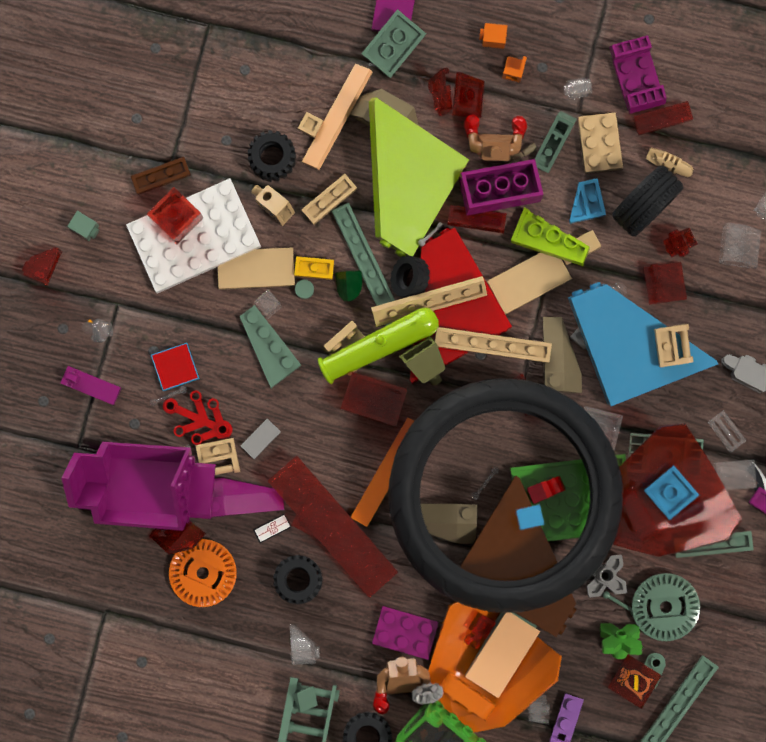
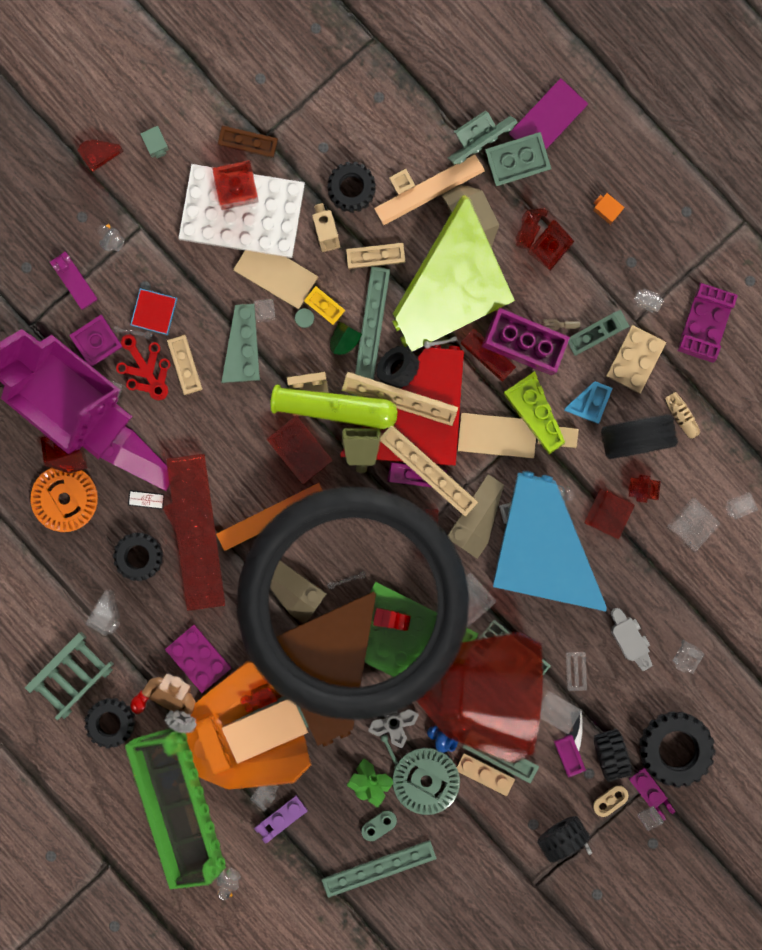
camera: 30 degrees right, 5 degrees up
tan plate [196,438,240,475] -> none
light grey tile [241,419,281,460] -> none
sand green slope [292,686,317,713] -> none
medium nougat torso [463,115,527,161] -> none
orange panel [502,56,527,83] -> none
dark azure panel [516,505,544,530] -> none
clear red tile [608,654,662,709] -> none
clear red plate [633,101,693,136] -> none
dark azure tile [644,465,699,520] -> none
tan plate [654,323,693,367] -> none
none -> magenta plate [69,315,123,367]
none -> tan tile [167,335,203,395]
none -> magenta hinge [387,463,447,488]
none -> blue animal [427,726,458,753]
none -> sand green bracket [448,110,518,165]
none -> tan plate [457,753,515,796]

